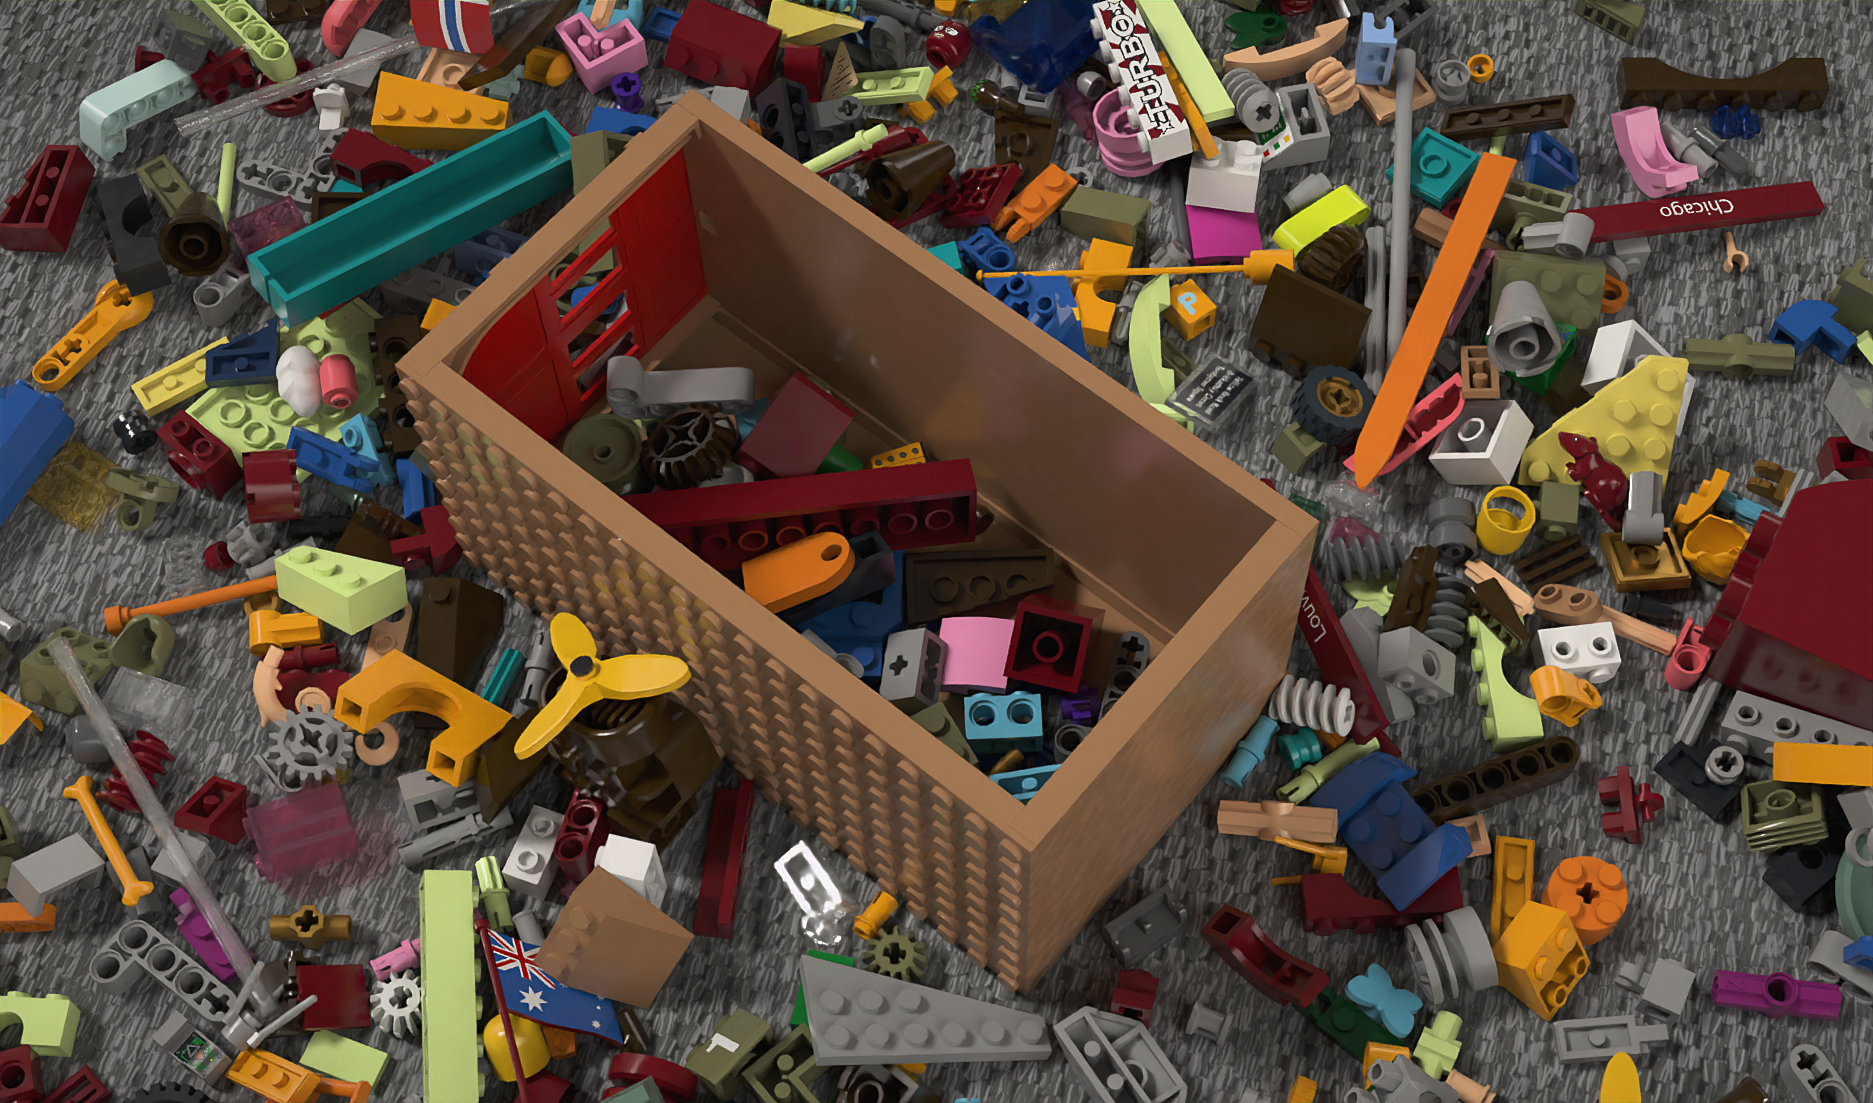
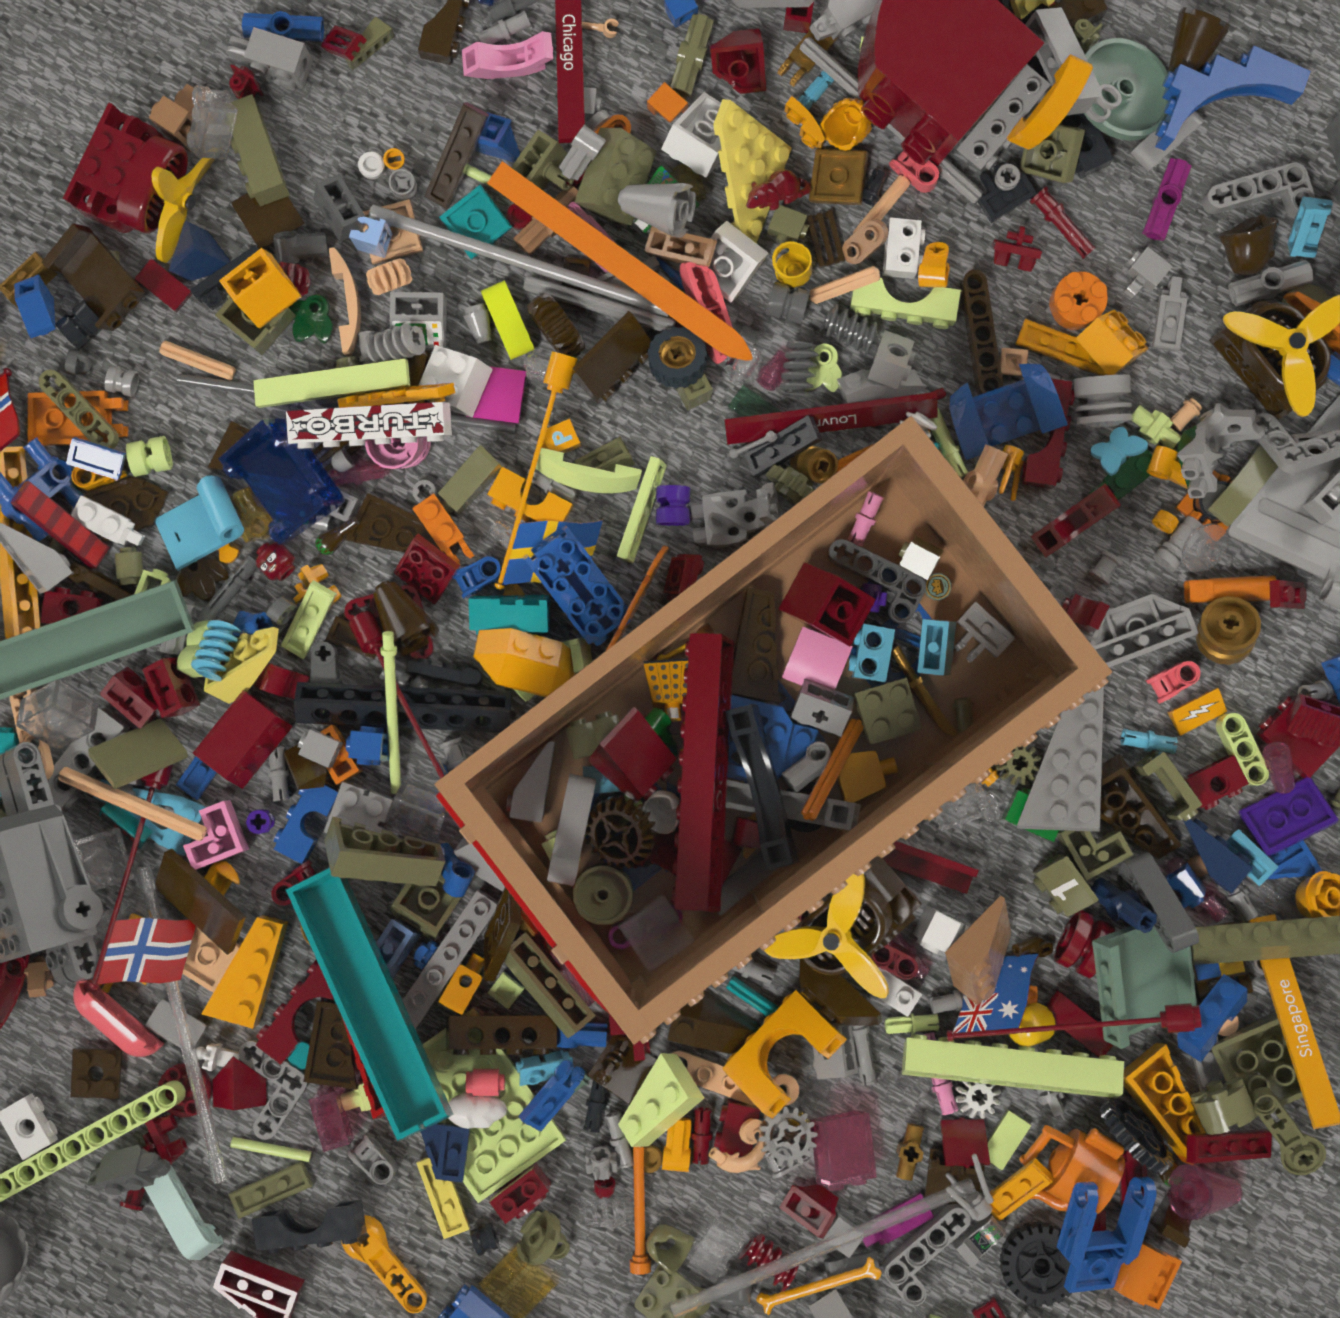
camera: 75 degrees left, 25 degrees up
dark brown cone [158,192,230,278] -> none
dark red brick [242,448,301,525] -> none
orange tile [742,532,855,614] -> none
tan sticker [821,42,858,102] -> none
light grey gear [1149,240,1191,282] -> none
piece [1164,352,1261,434] -> none
dark brown hinge [1382,544,1439,634] -> none
dark brown slope [1464,577,1531,658] -> none
light grey piece [1622,471,1664,546] -> none
none -> dark red slope [213,1056,267,1110]
none -> white tile [358,152,385,179]
none -> light grey slope [506,742,555,822]
none -> orange panel [647,82,688,123]
none -> dark red slope [710,28,766,94]
none -> dark red pin [1029,186,1096,259]

